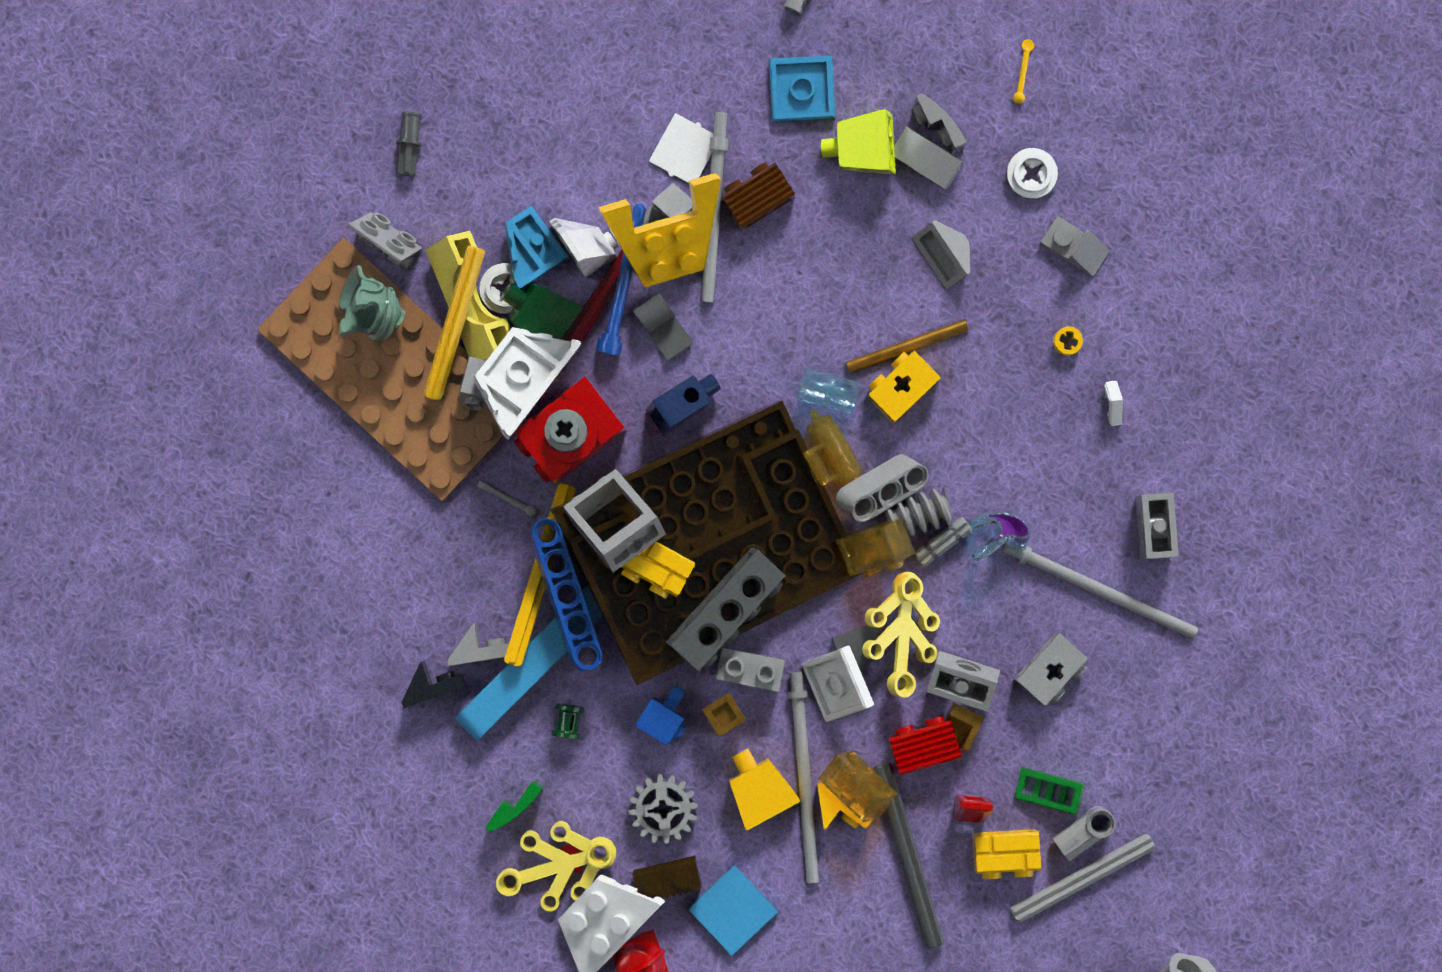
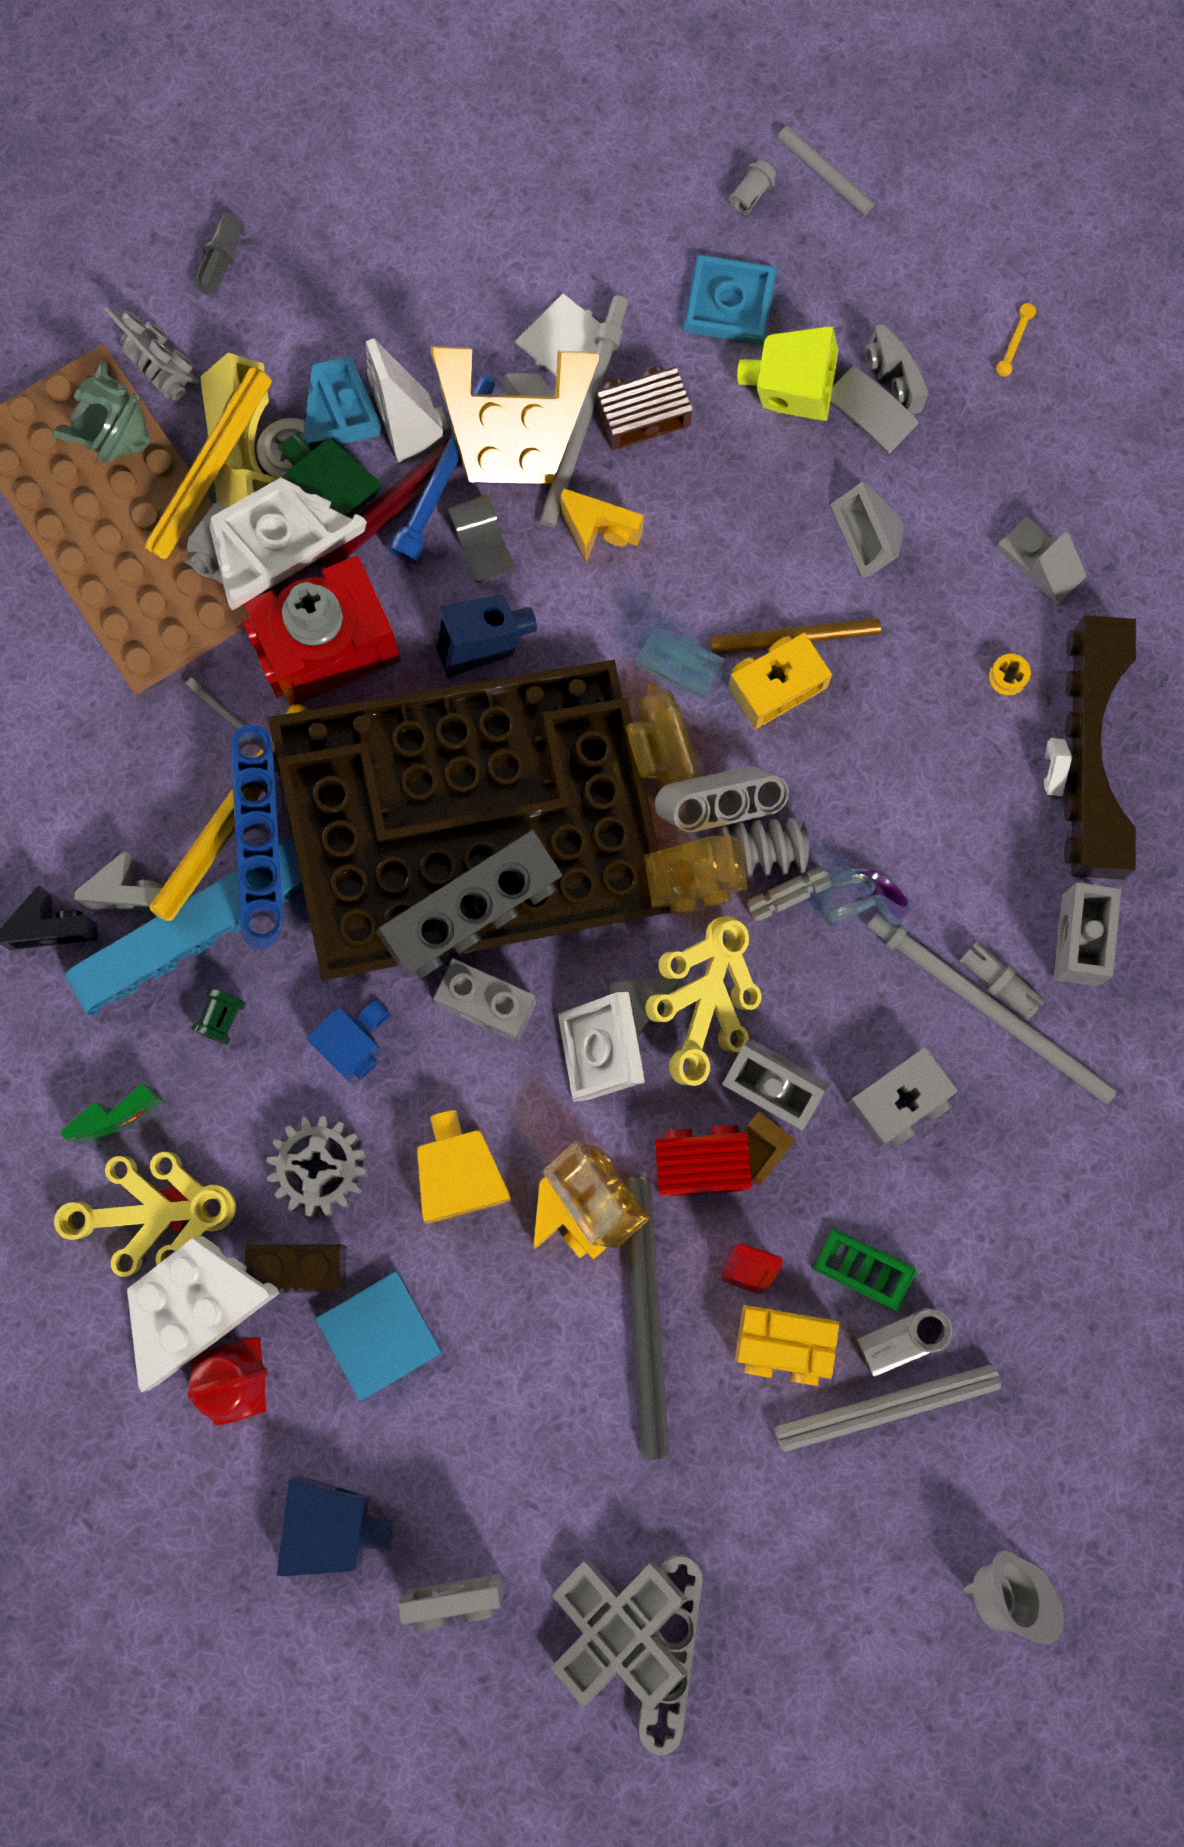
camera: 10 degrees right, 10 degrees down
light grey window [563,469,666,572] -> none
yellow brick [621,541,695,599] -> none
pearl gold panel [702,692,746,737] -> none
light grey bar [788,672,819,883] -> none
white gear [1007,148,1058,199] -> none
none -> yellow slope [561,489,644,563]
none -> light grey pin [958,940,1046,1021]
none -> dark brown arch [1064,615,1136,880]

